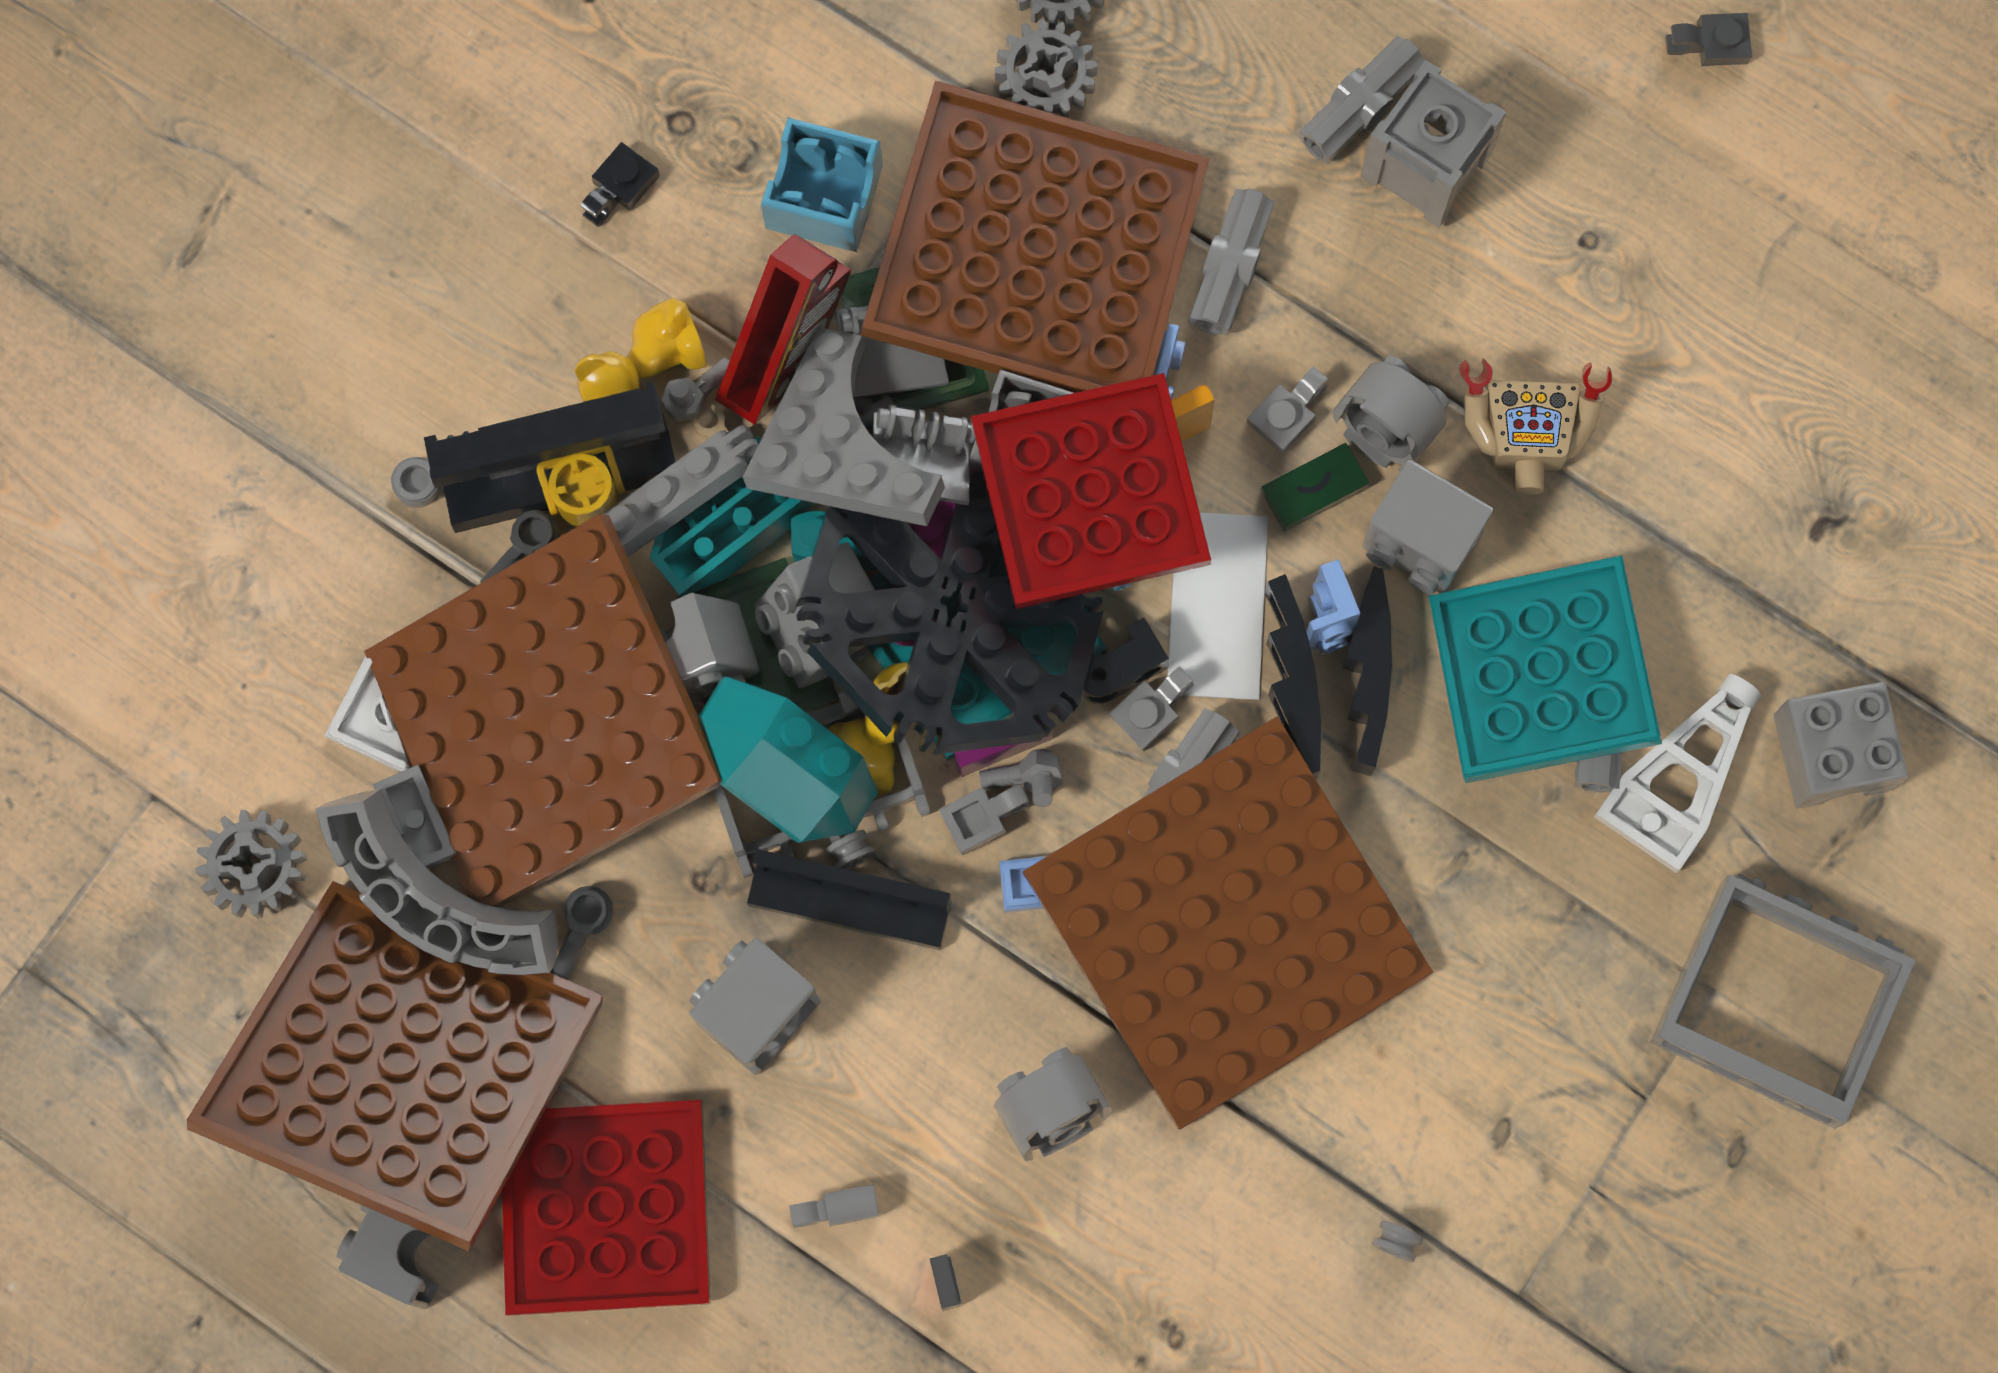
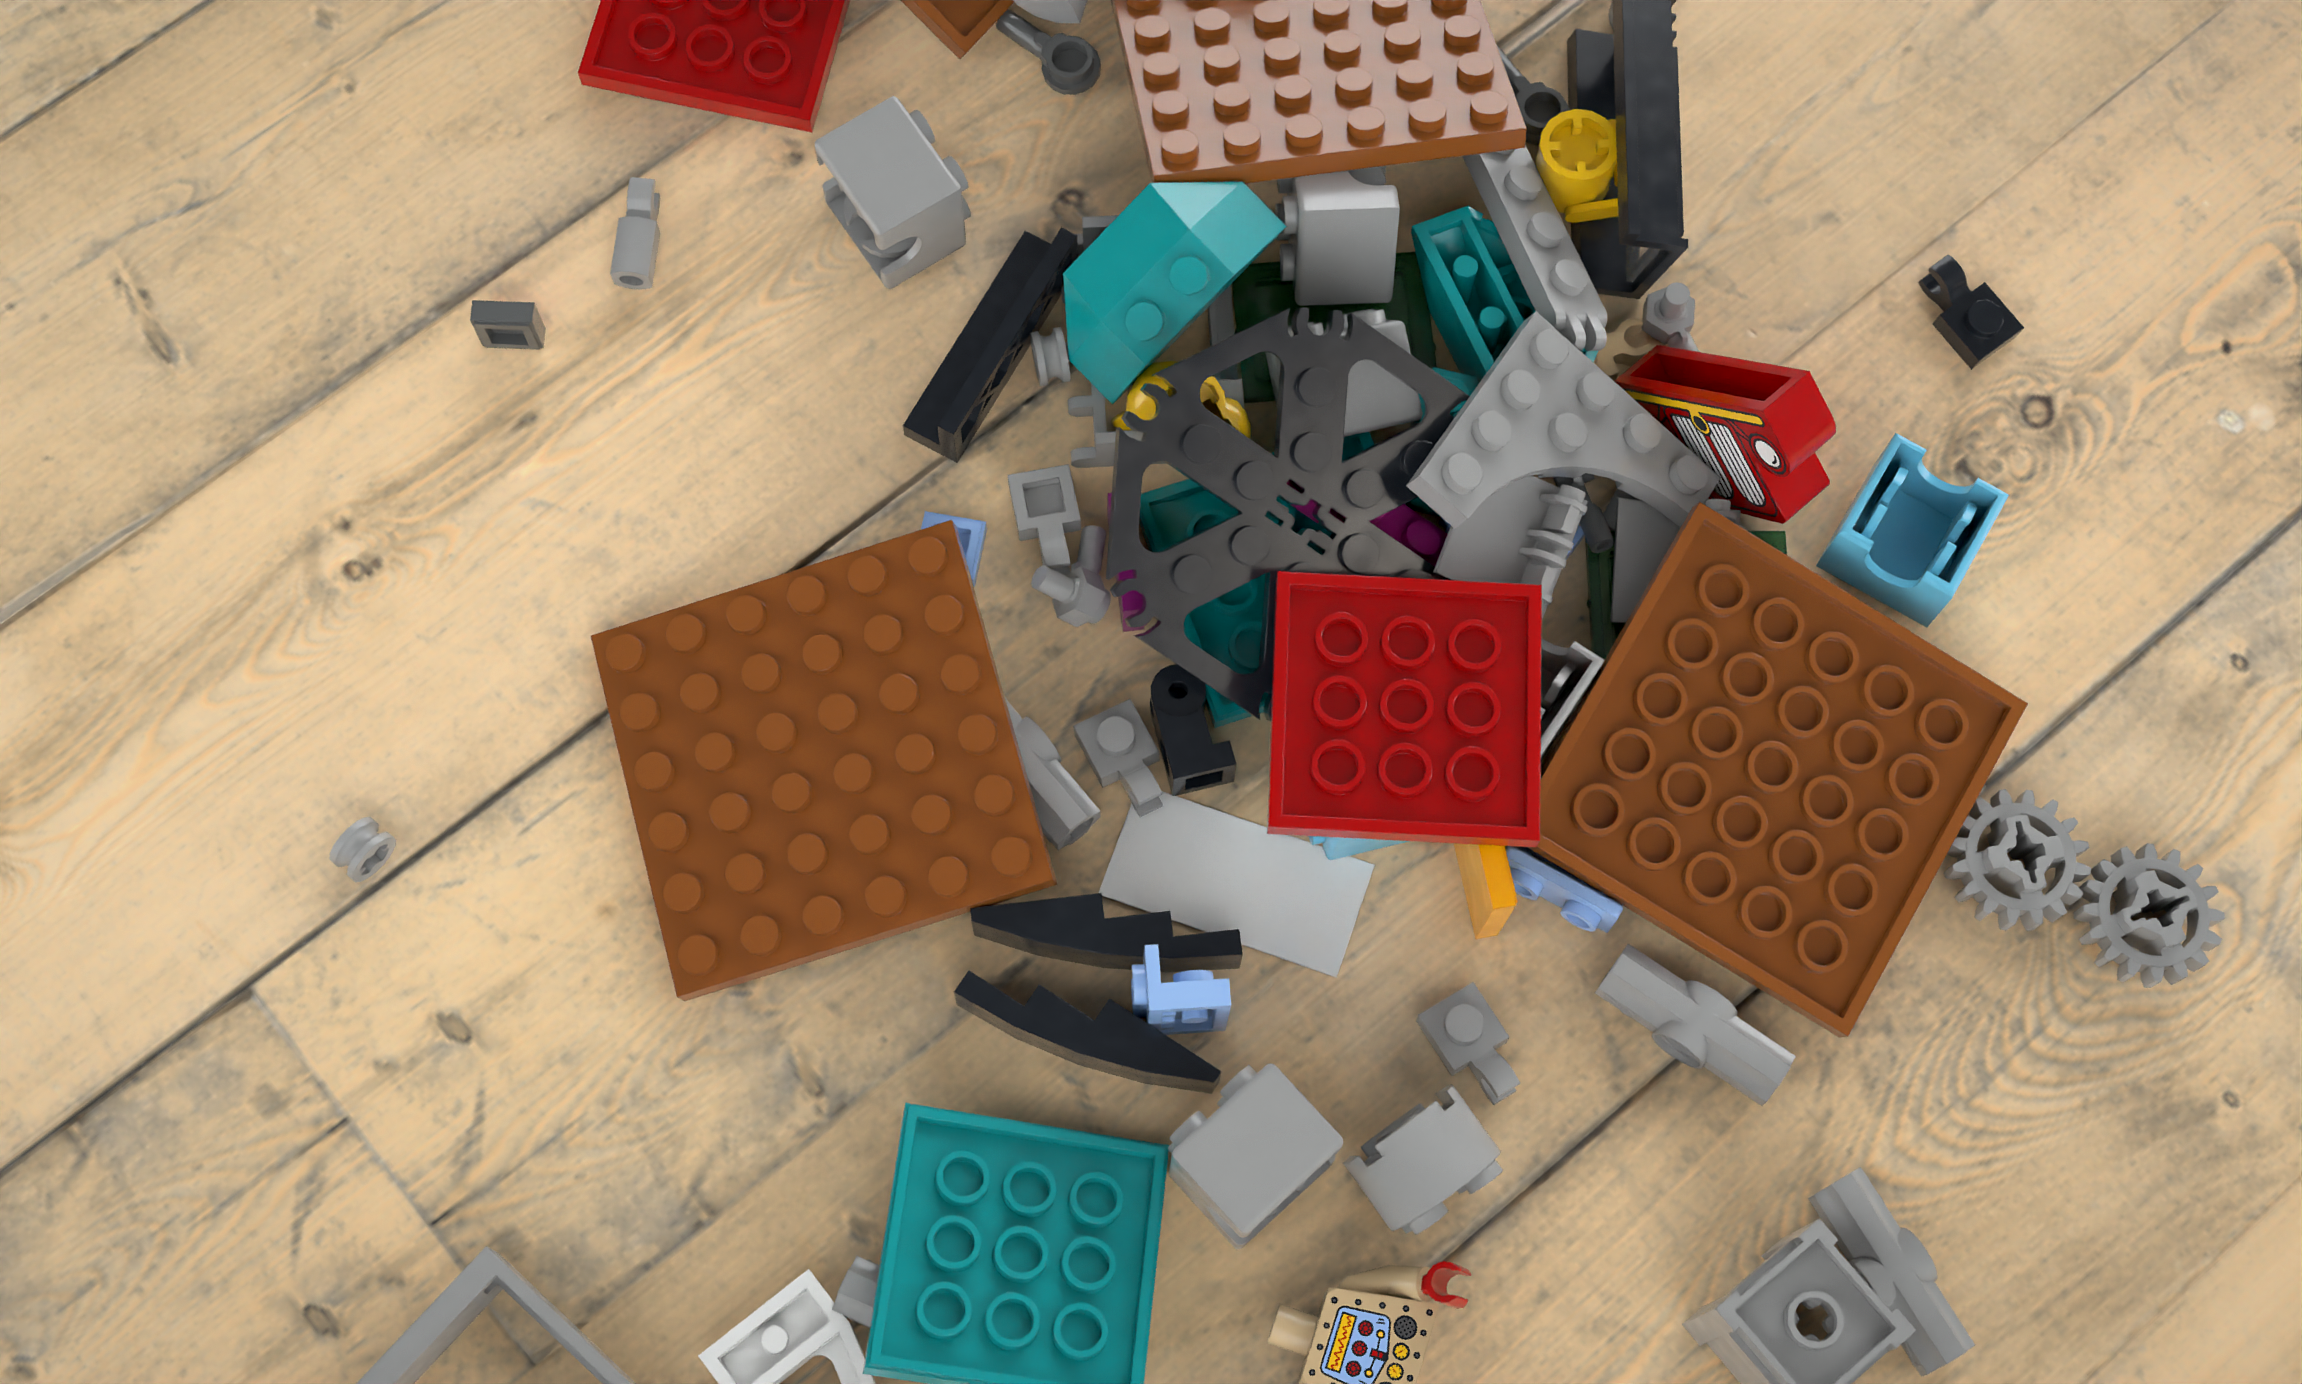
camera: 100 degrees right, 5 degrees down
yellow animal [574,297,707,402] -> none
light grey brick [994,1047,1112,1161] -> none
dark green tile [1261,442,1370,532] -> none

